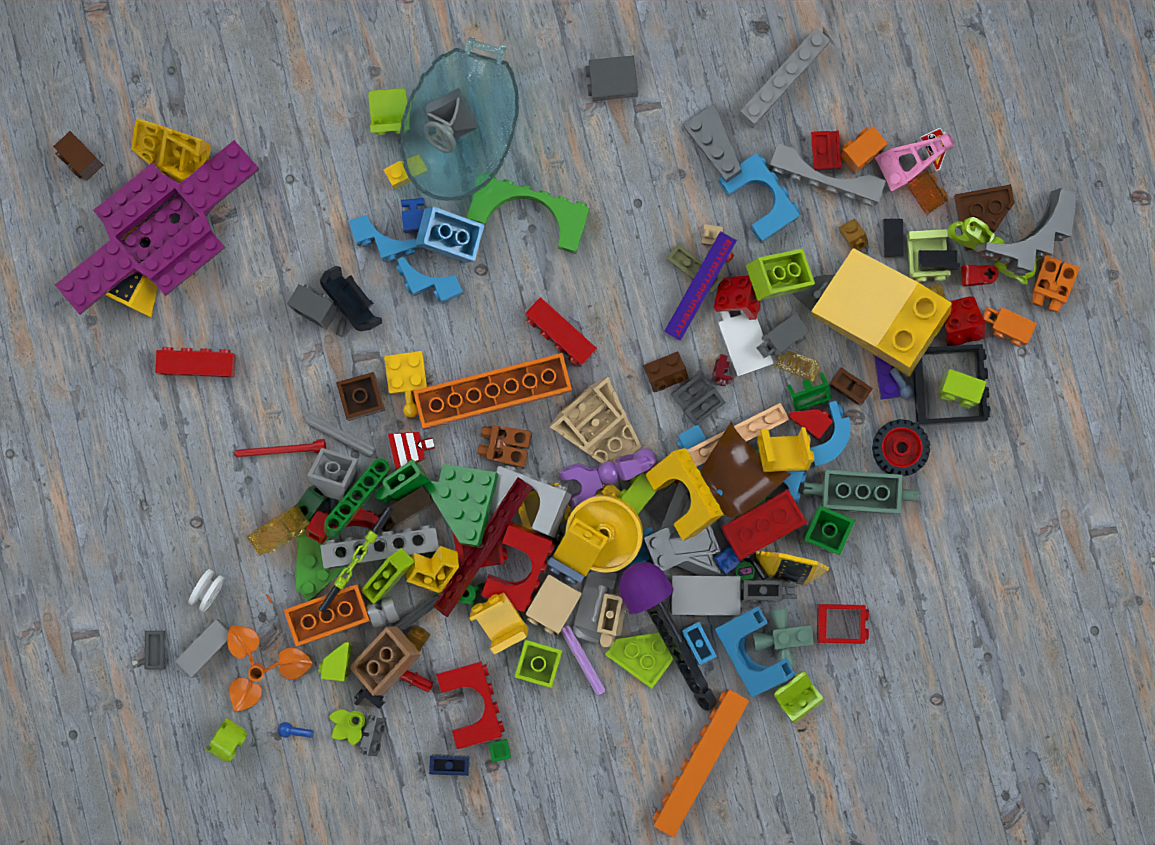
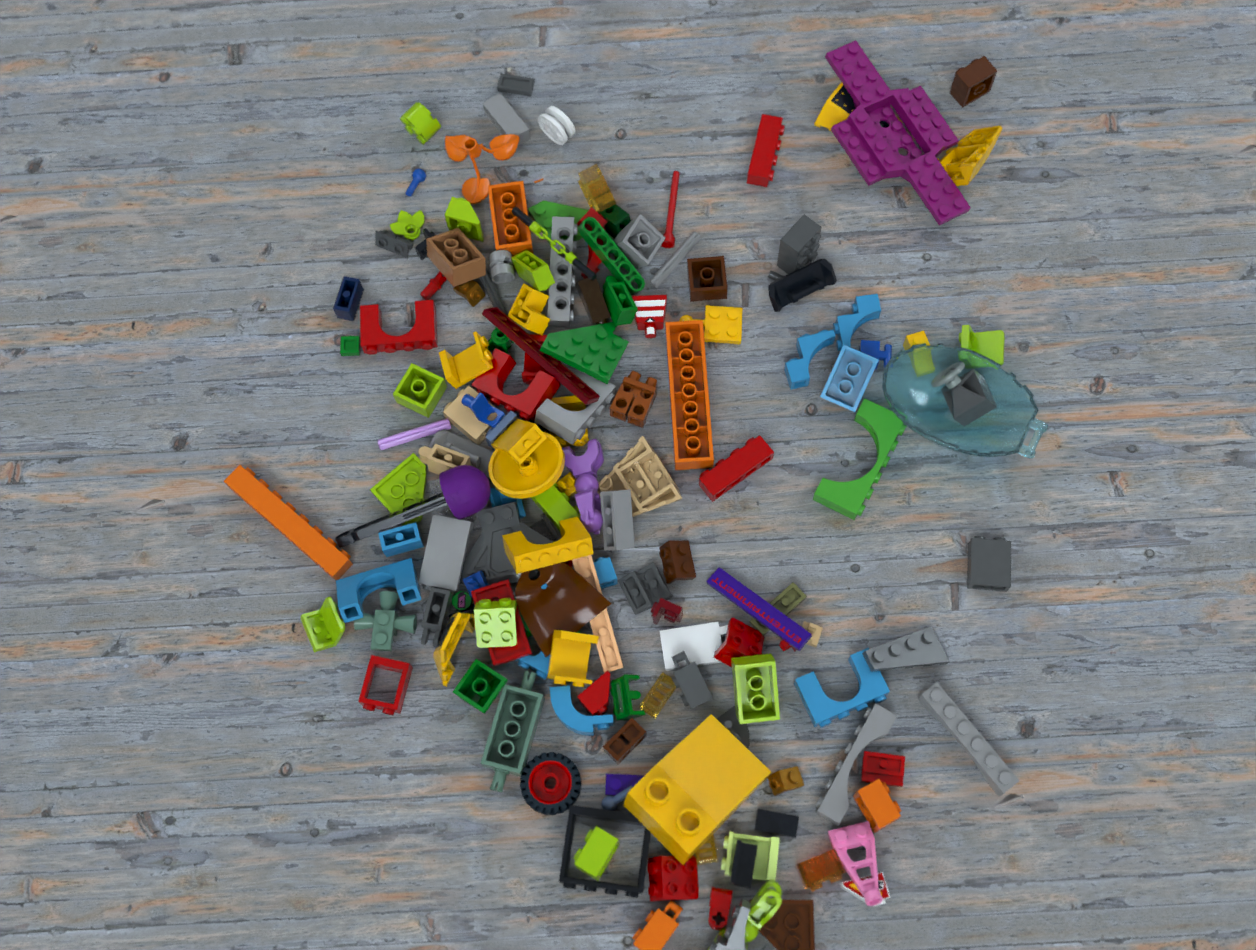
camera: 105 degrees right, 15 degrees down
none -> blue bracket [461,392,505,428]
none -> lime bracket [474,598,517,648]
none -> light grey brick [600,489,635,550]

